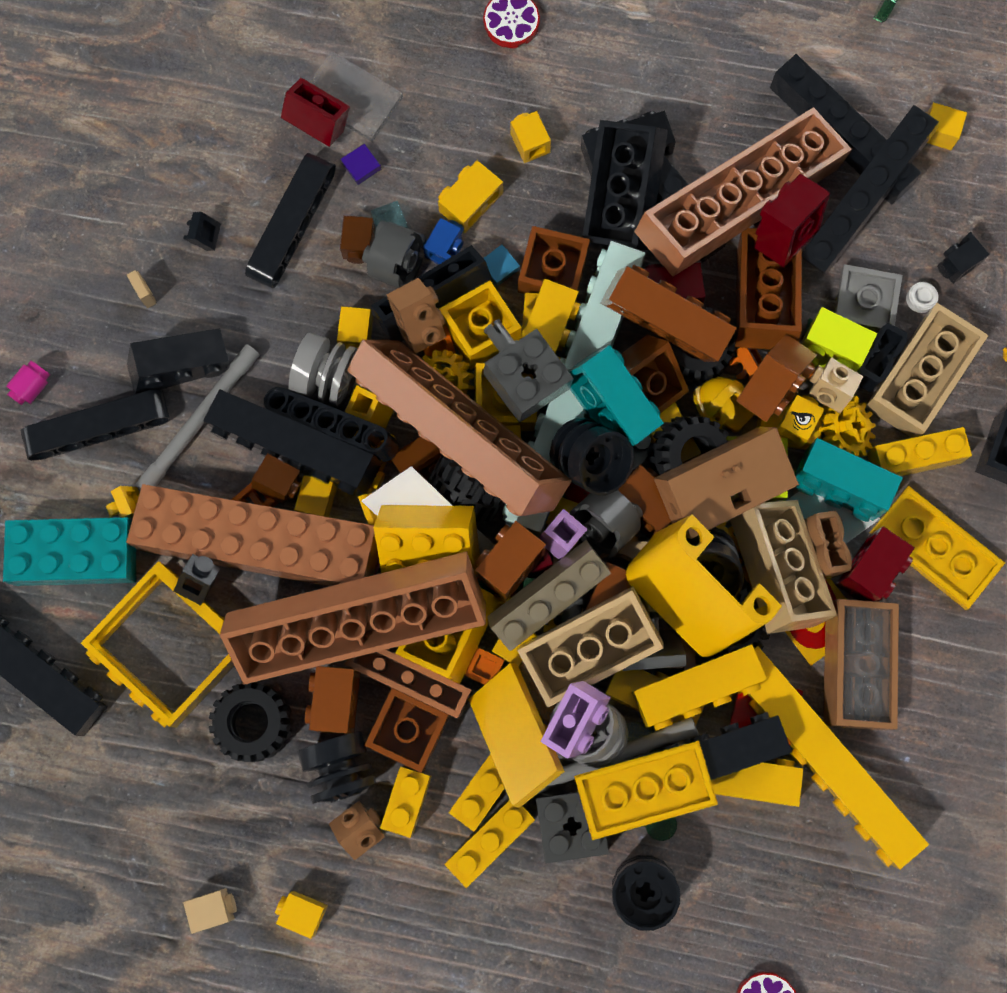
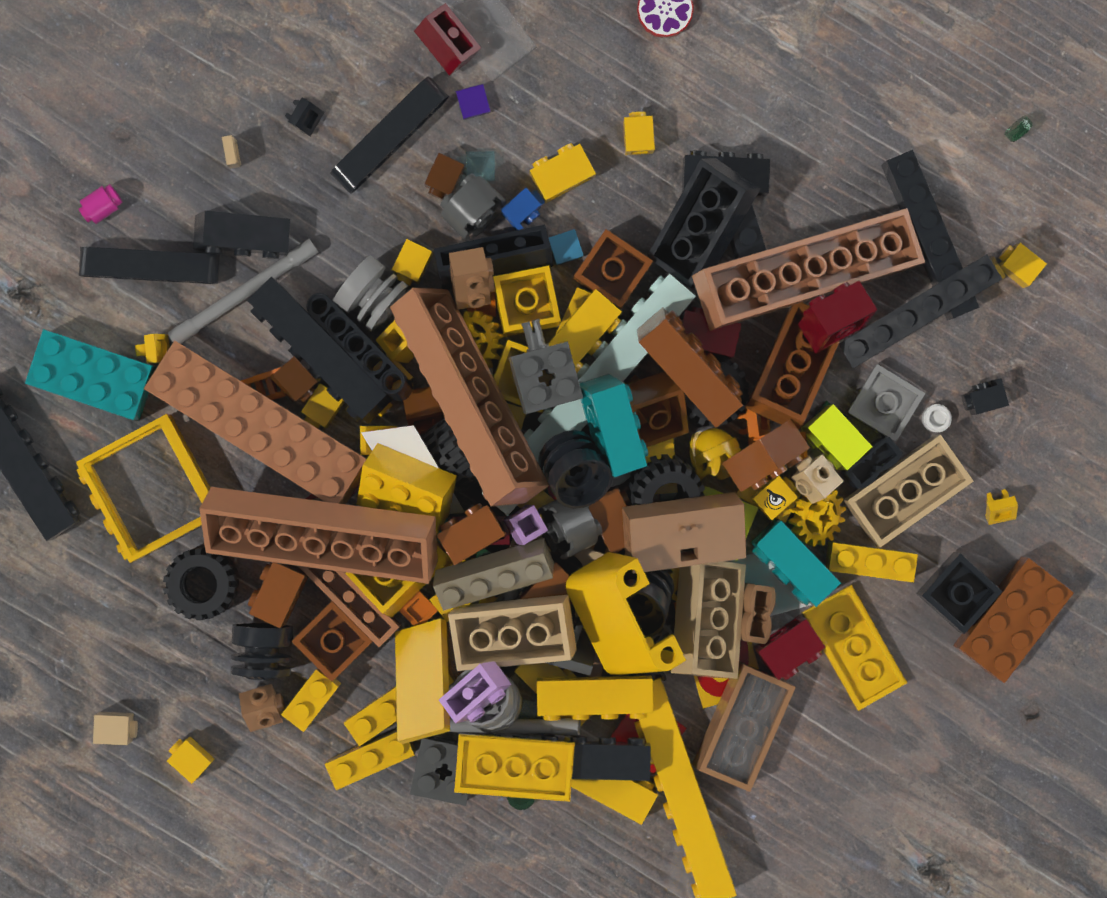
camera: 15 degrees right, 10 degrees up
black brick [173,554,221,605] -> none
black wheel [612,855,680,931] -> none

